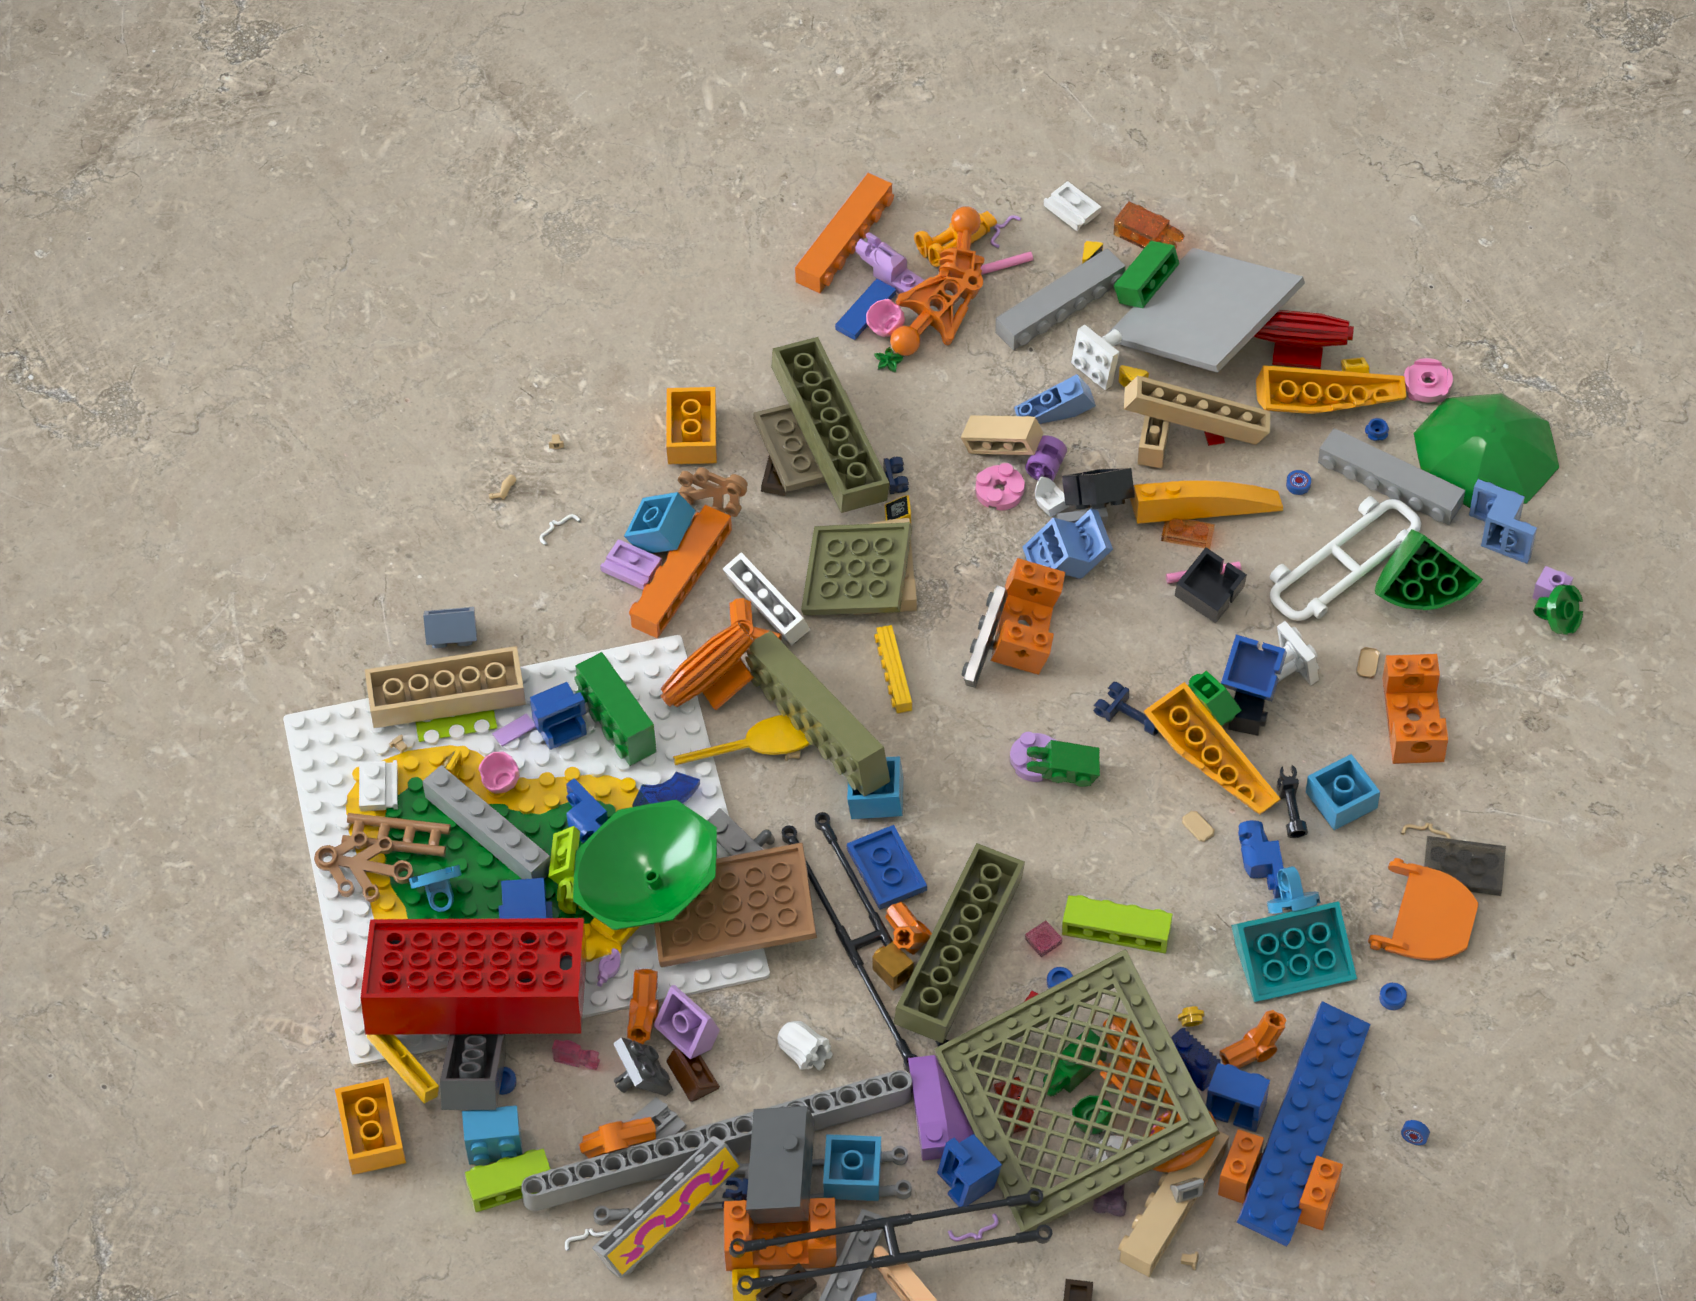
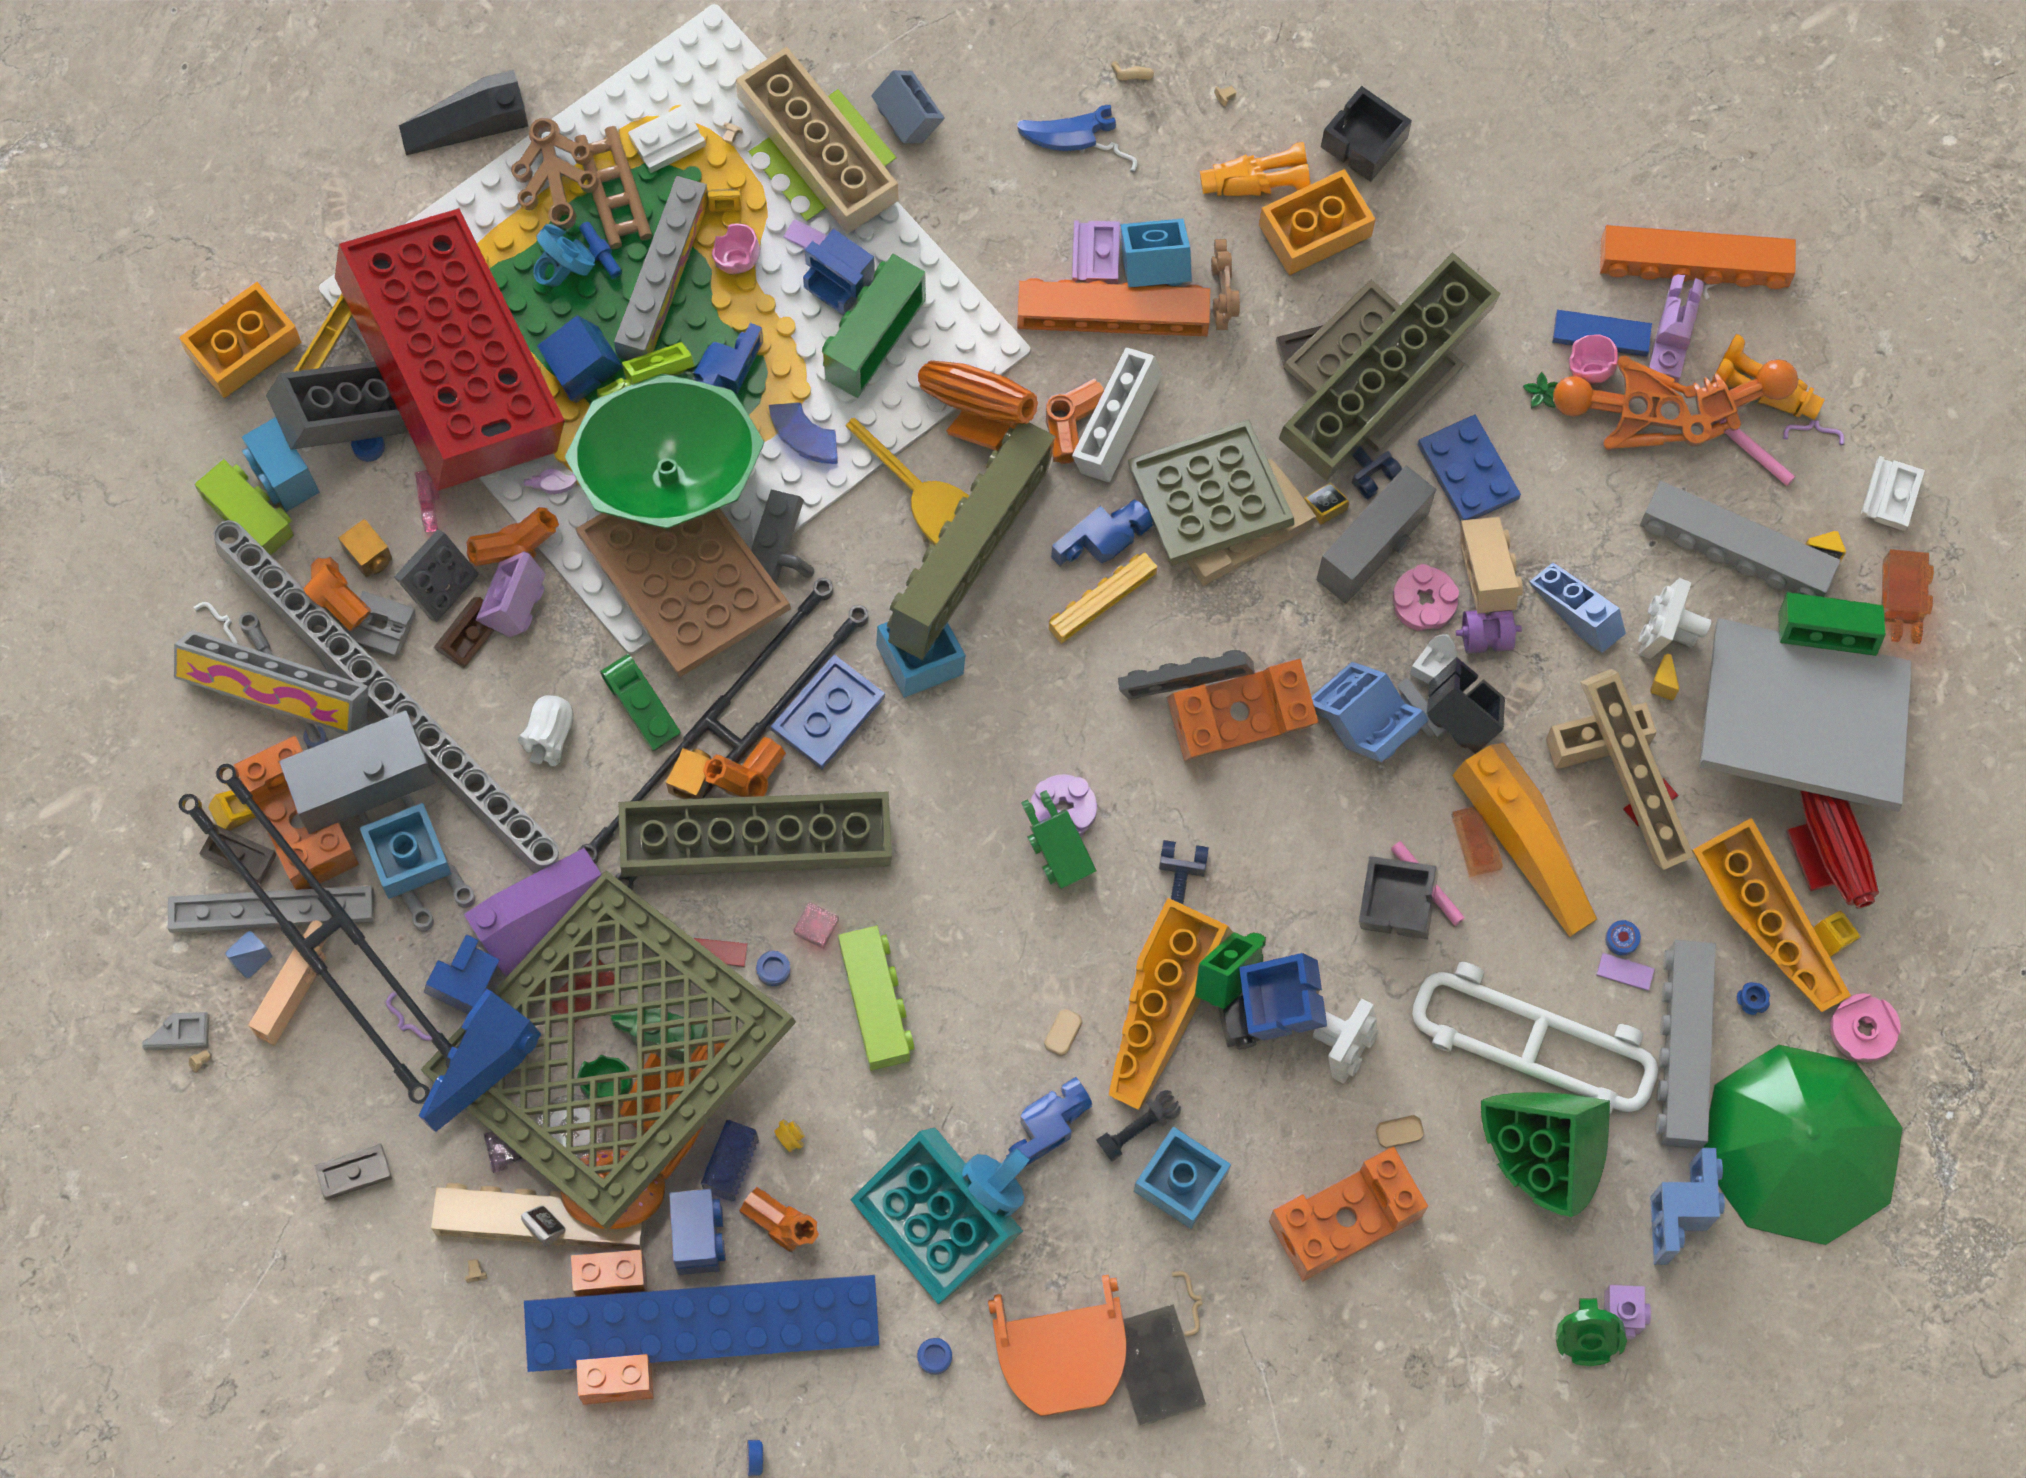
camera: 60 degrees right, 15 degrees up
none -> pearl gold brick [338,518,392,578]
none -> black wedge [399,70,529,155]
none -> blue wedge [418,989,541,1132]
none -> blue bar [579,222,622,279]
none -> green plate [600,654,681,751]
none -> blue piece [1017,105,1116,151]
none -> blue plate [1051,499,1153,566]
none -> light orange piece [1200,142,1311,196]
none -> dark grey brick [1316,465,1436,604]
none -> black piece [1321,86,1412,182]
none -> blue plate [1417,414,1521,521]
none -> lavender window [1596,953,1655,991]

